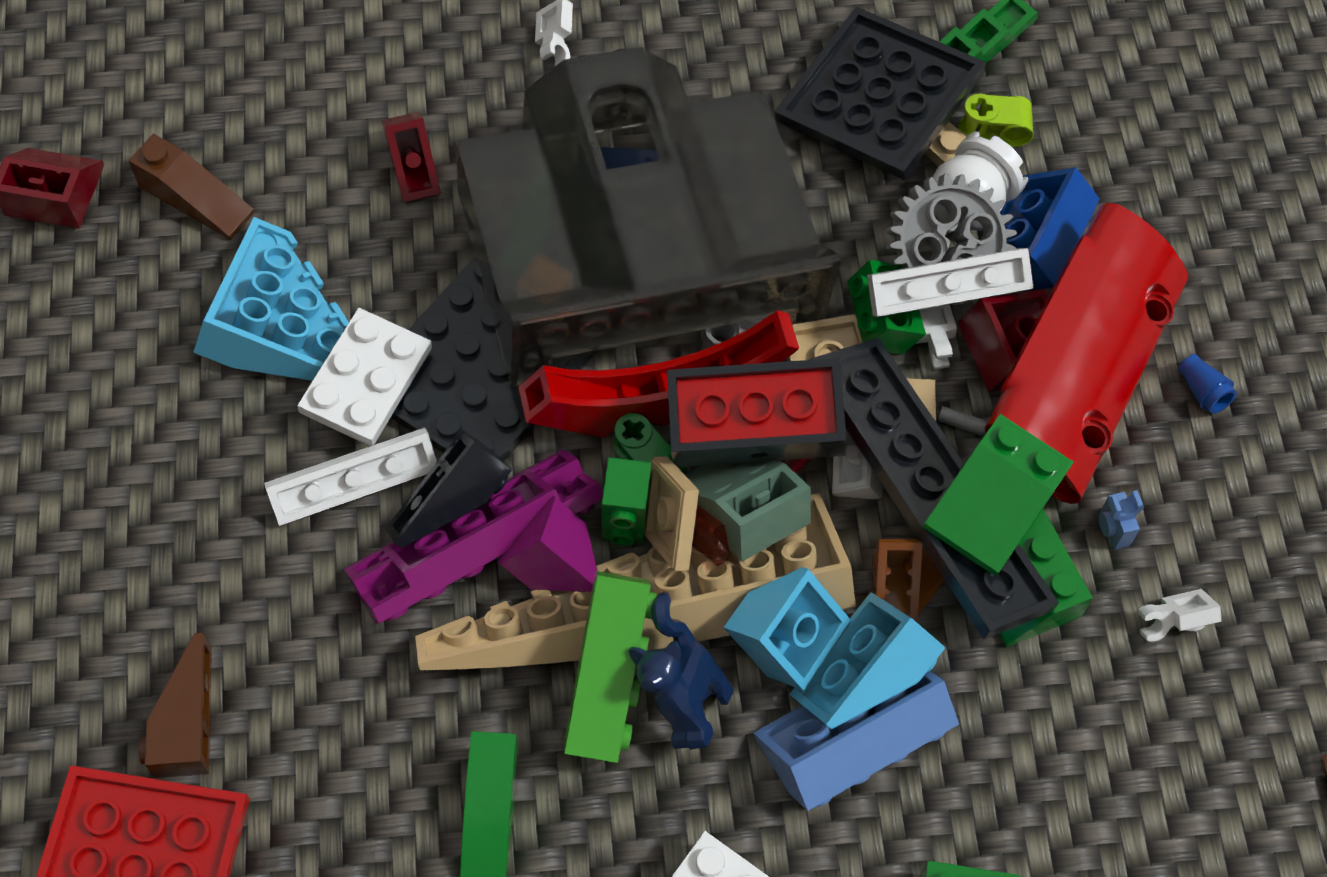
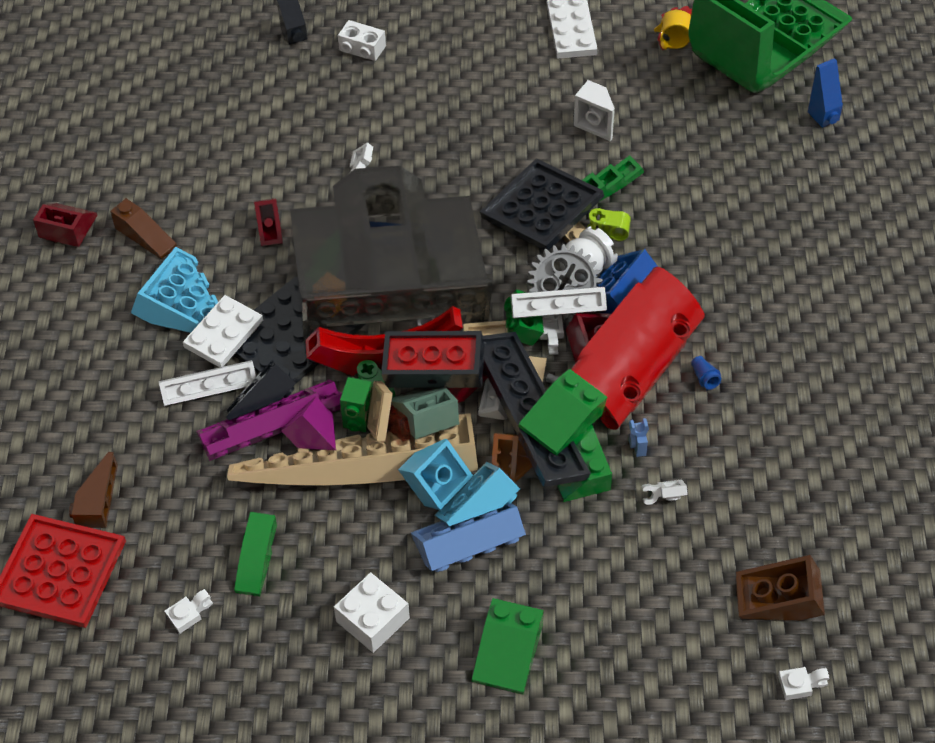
camera: 10 degrees right, 10 degrees down
bright green brick [563,571,657,763] -> none
dark blue animal [629,592,734,750] -> none

